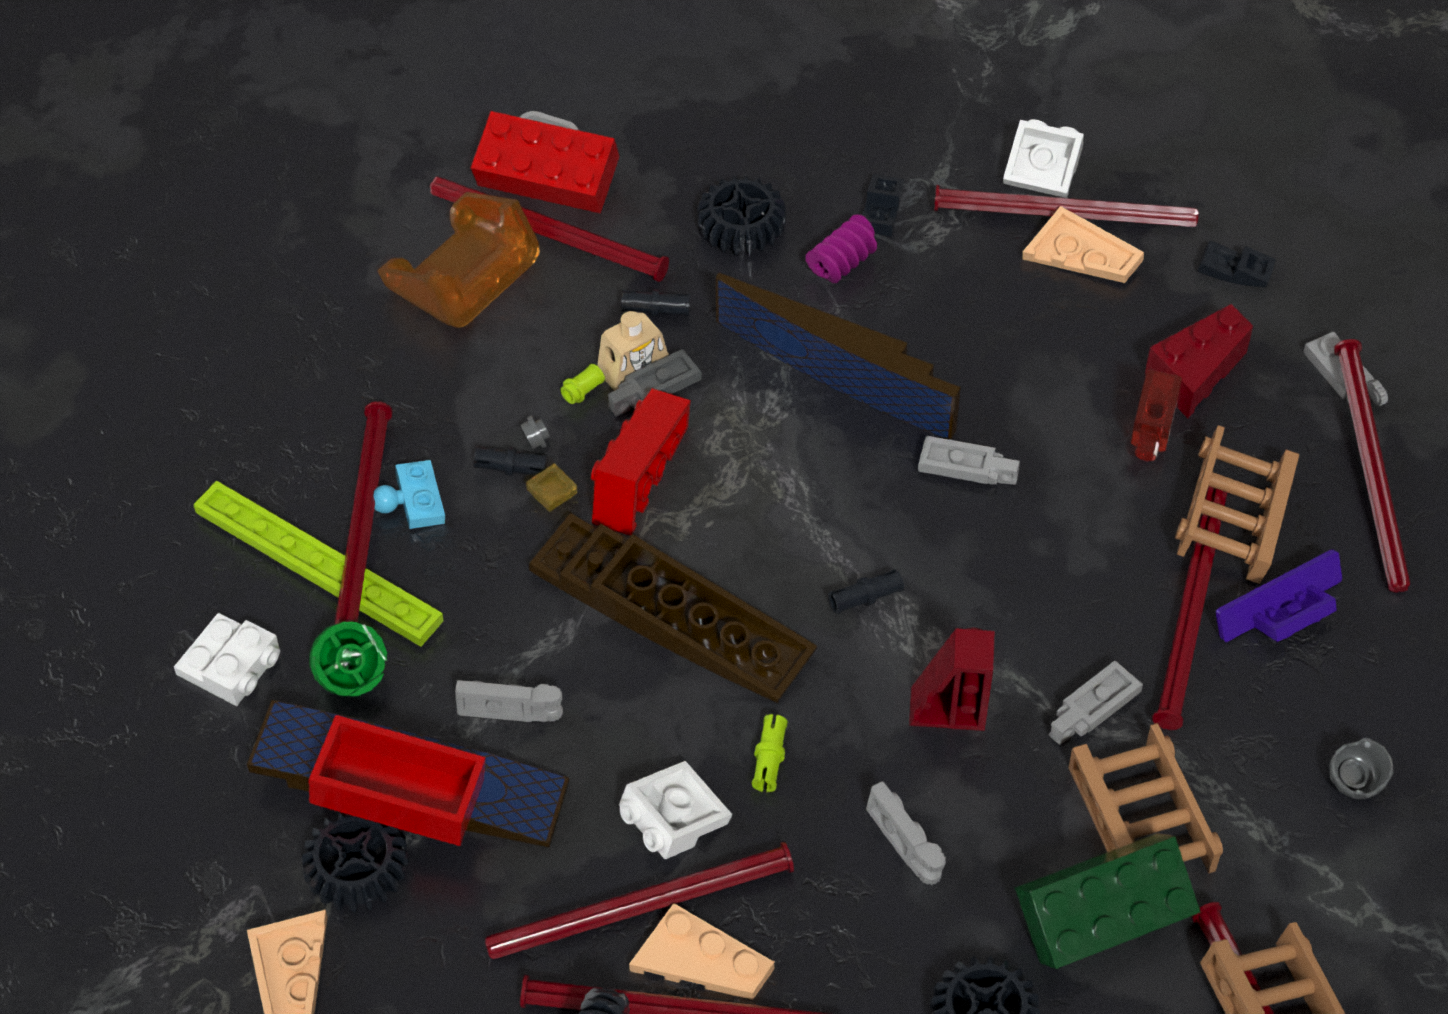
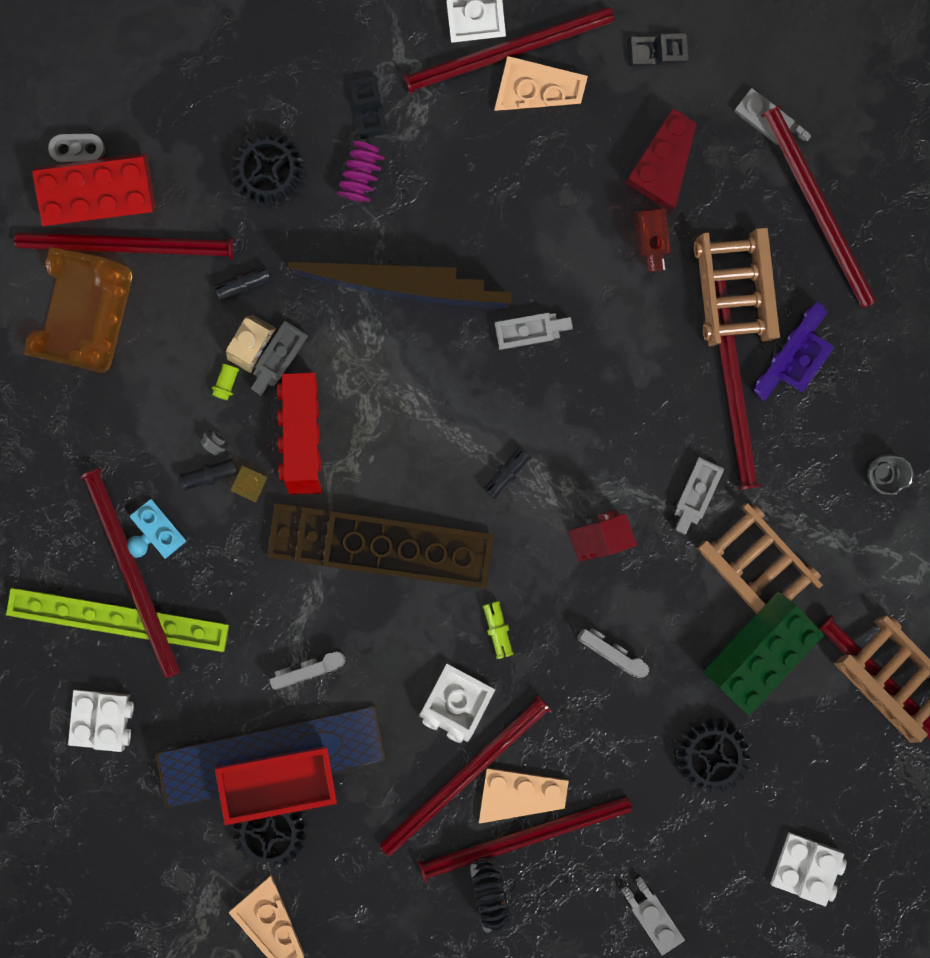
camera: 30 degrees left, 35 degrees up
green cylinder [309,622,387,696] -> none

